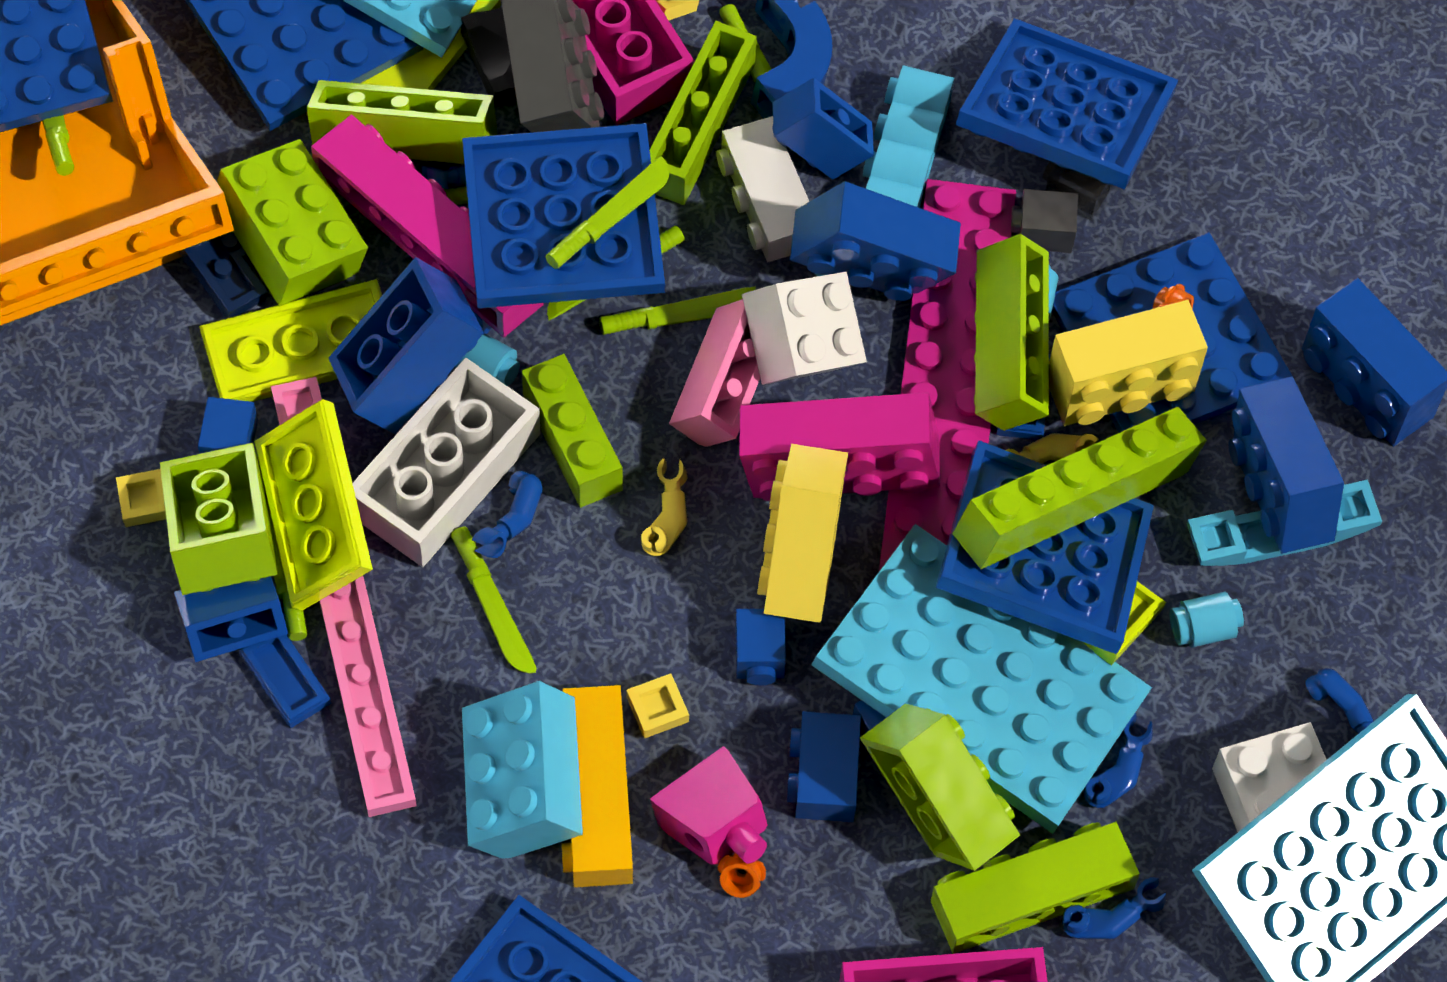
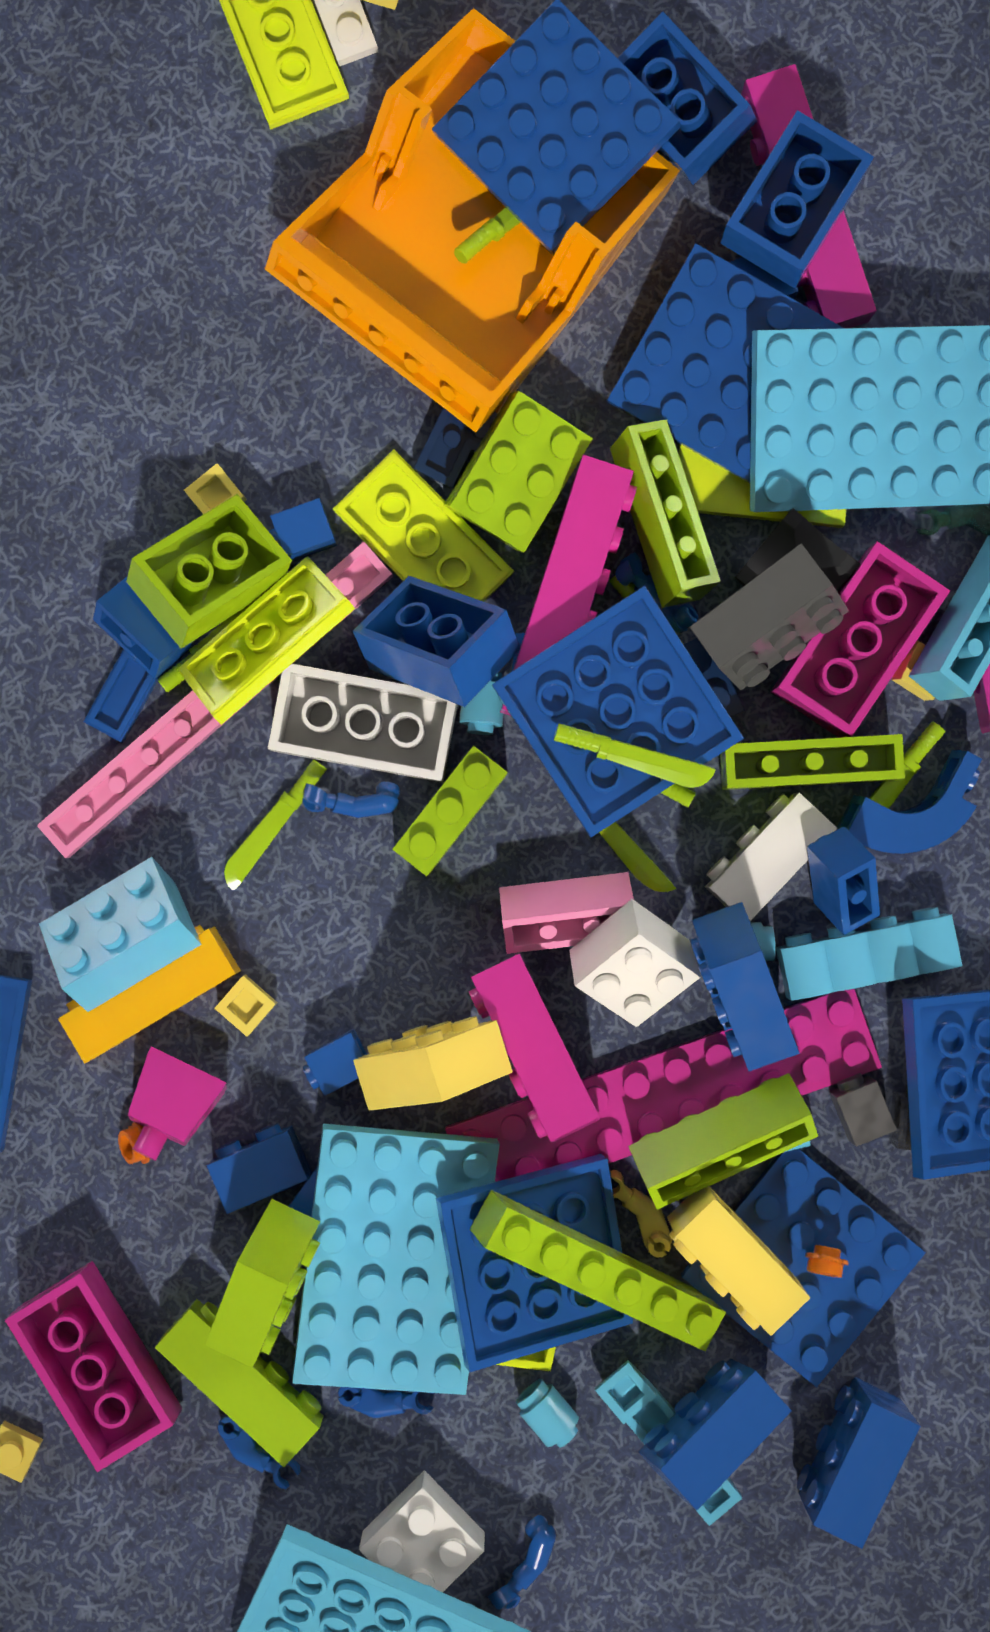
camera: 70 degrees right, 25 degrees up
light yellow arm [641,458,687,557] -> none

